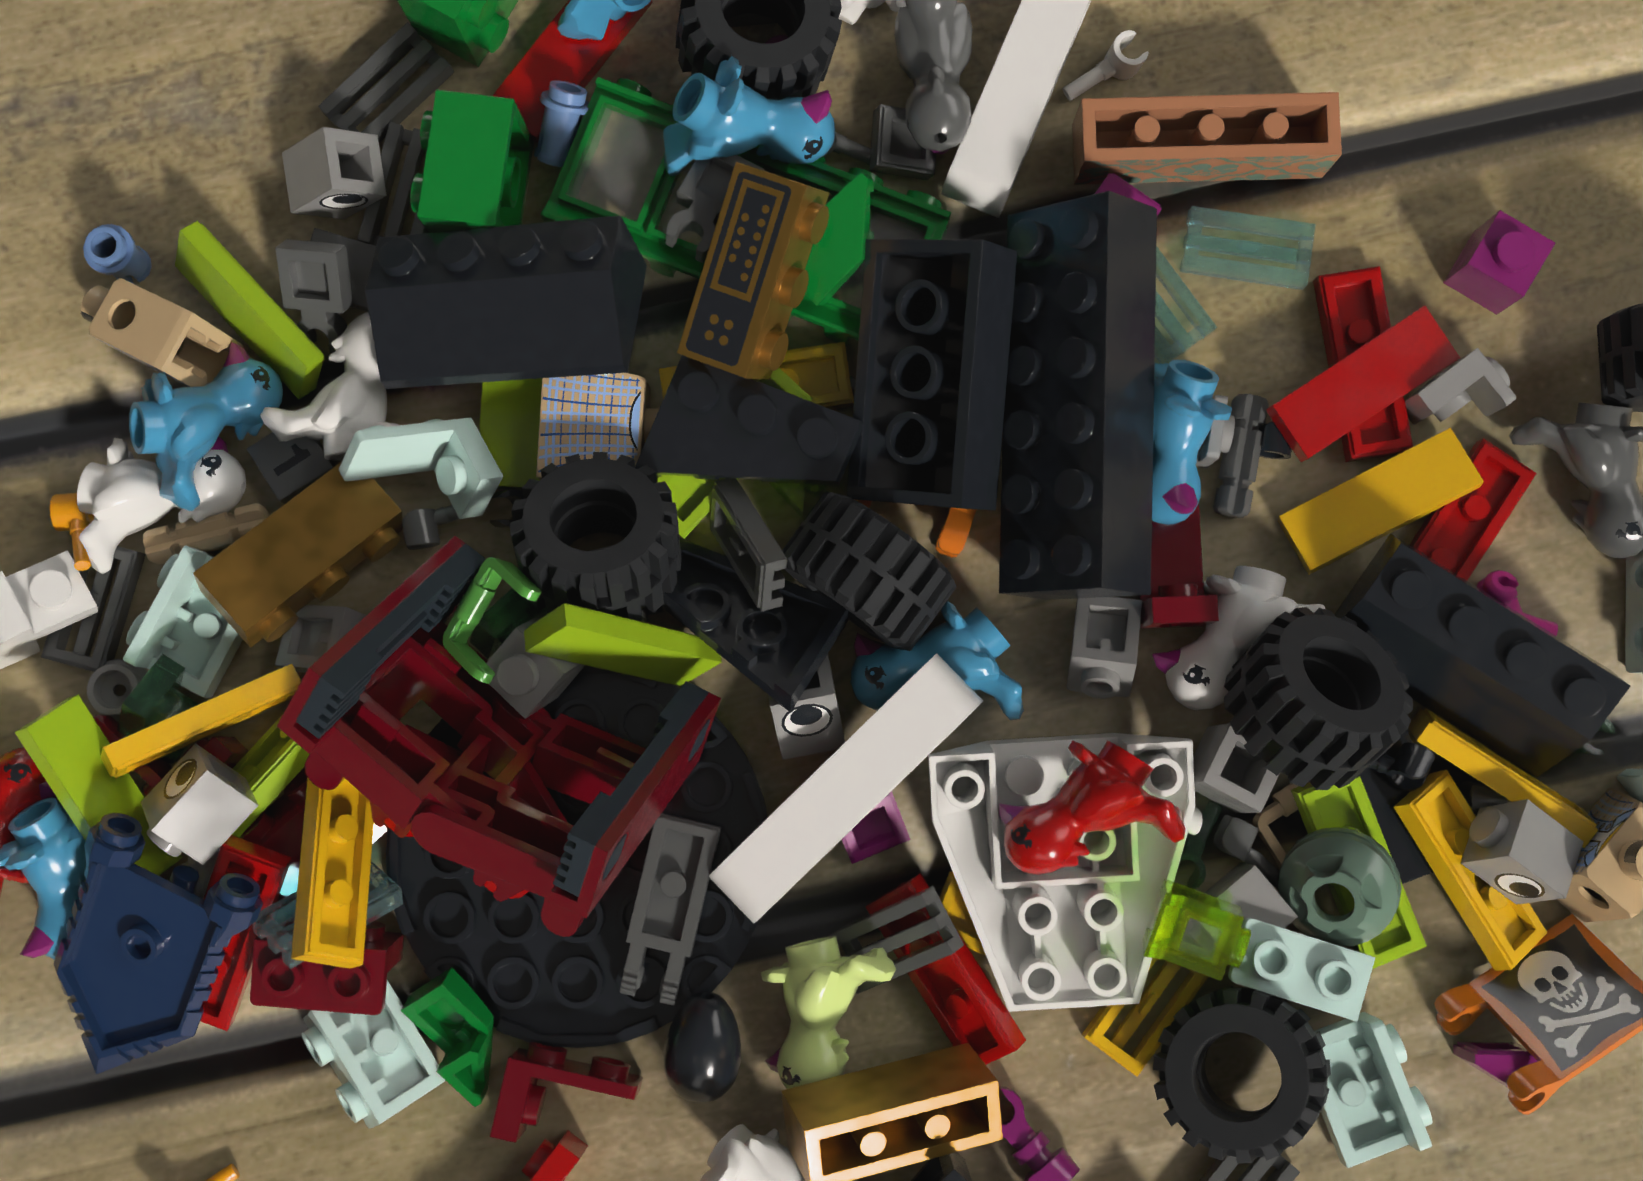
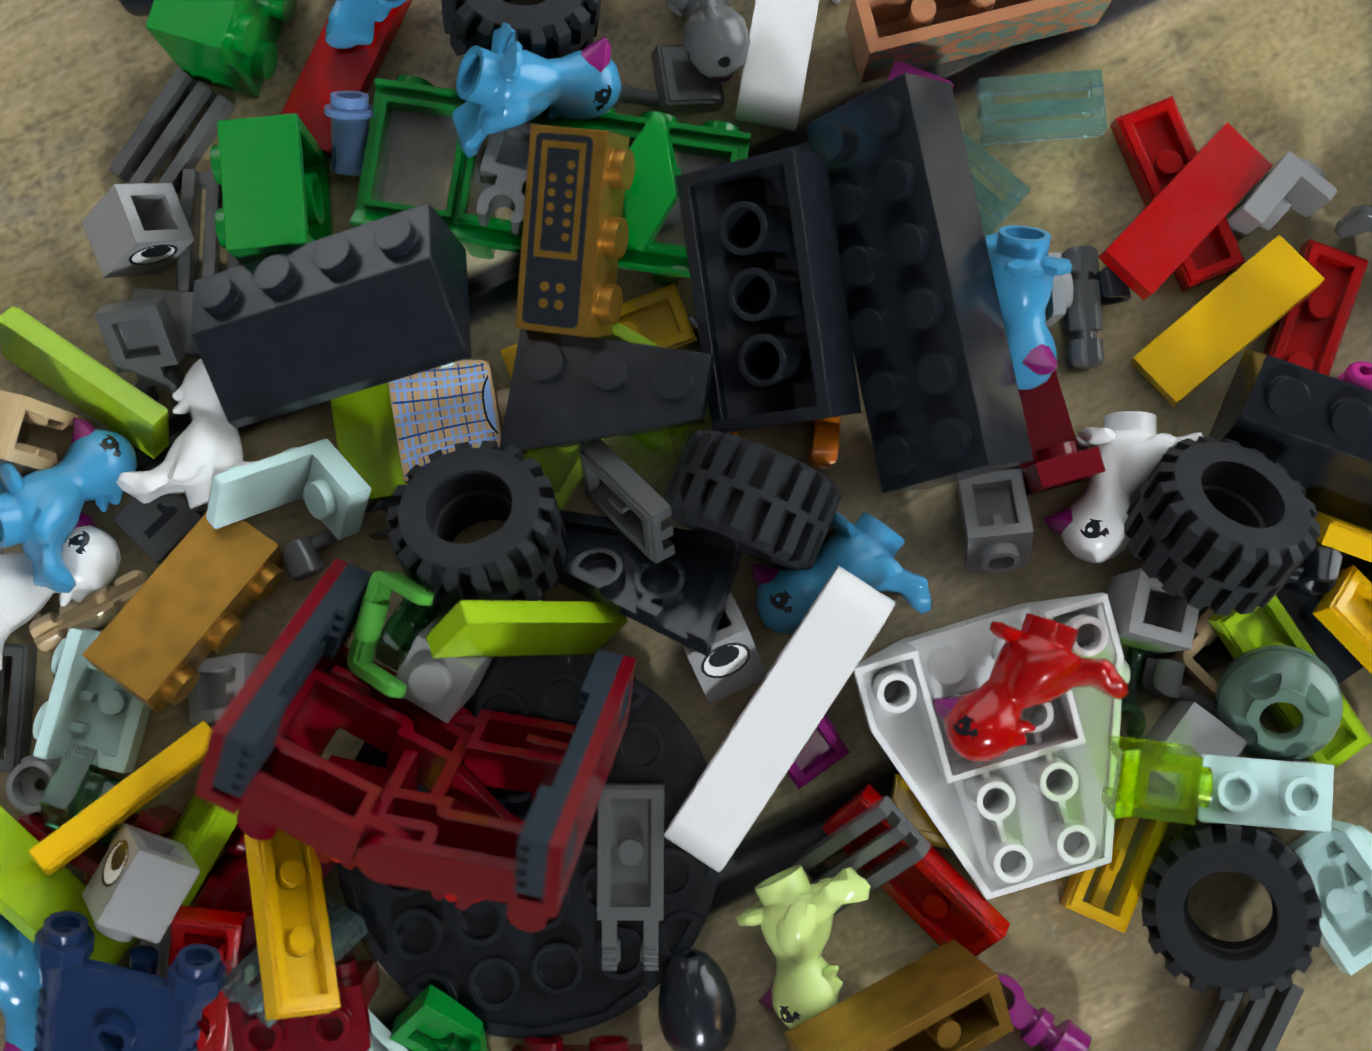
camera: 15 degrees left, 0 degrees up
magenta brick [1443,210,1556,315] -> none

